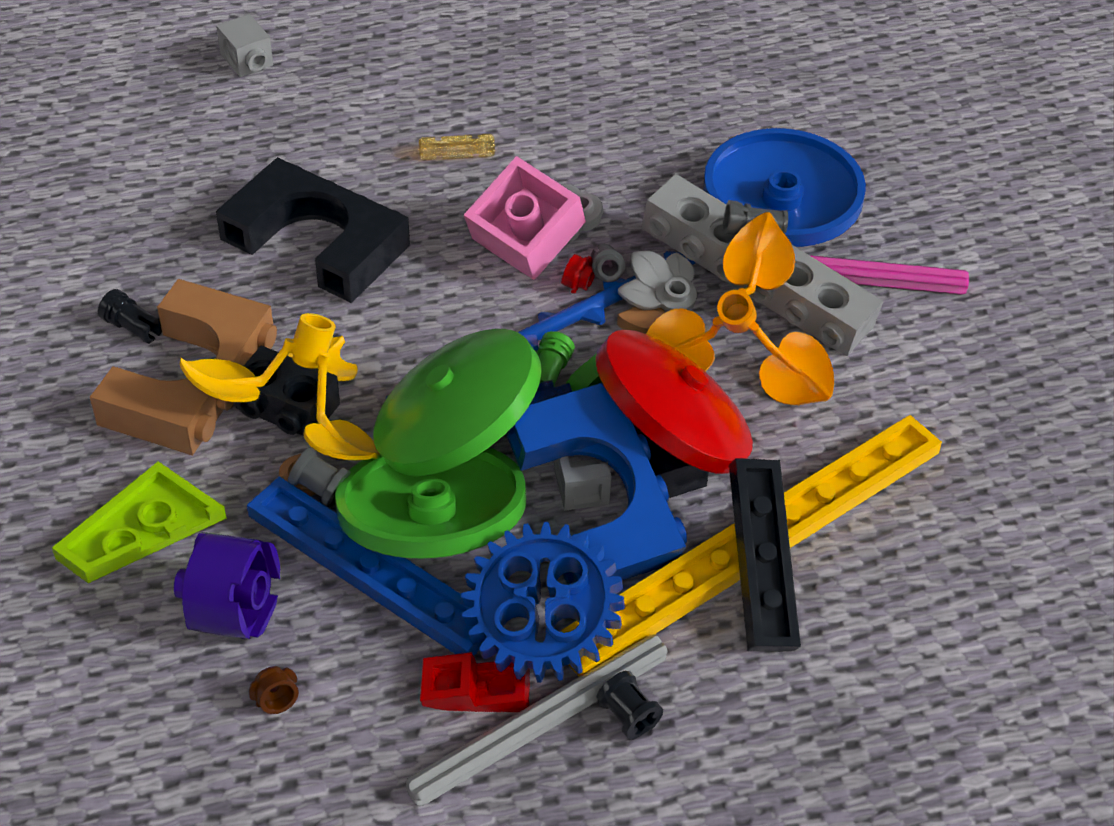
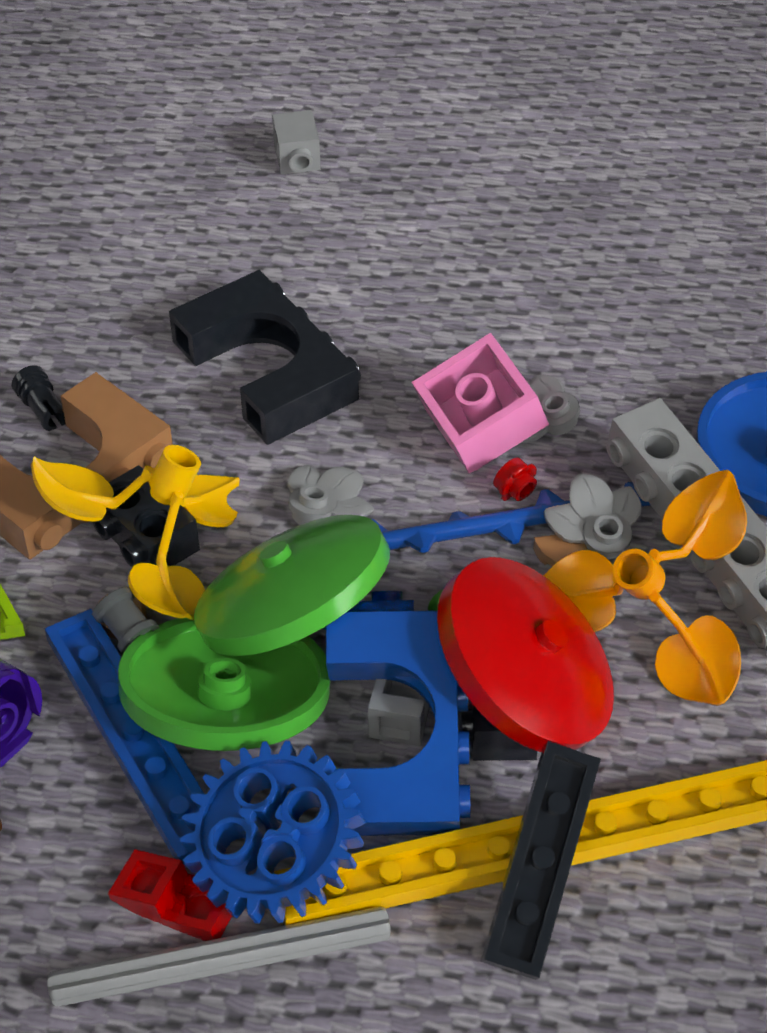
camera: 25 degrees right, 0 degrees up
clear yellow axle [419,134,495,161] -> none
bright green pin [536,331,575,397] -> none
dark grey pin [591,244,626,282] -> none
black bush [596,670,663,740] -> none
dark grey pin [723,200,788,235] -> none
none -> light grey plate [287,465,374,525]

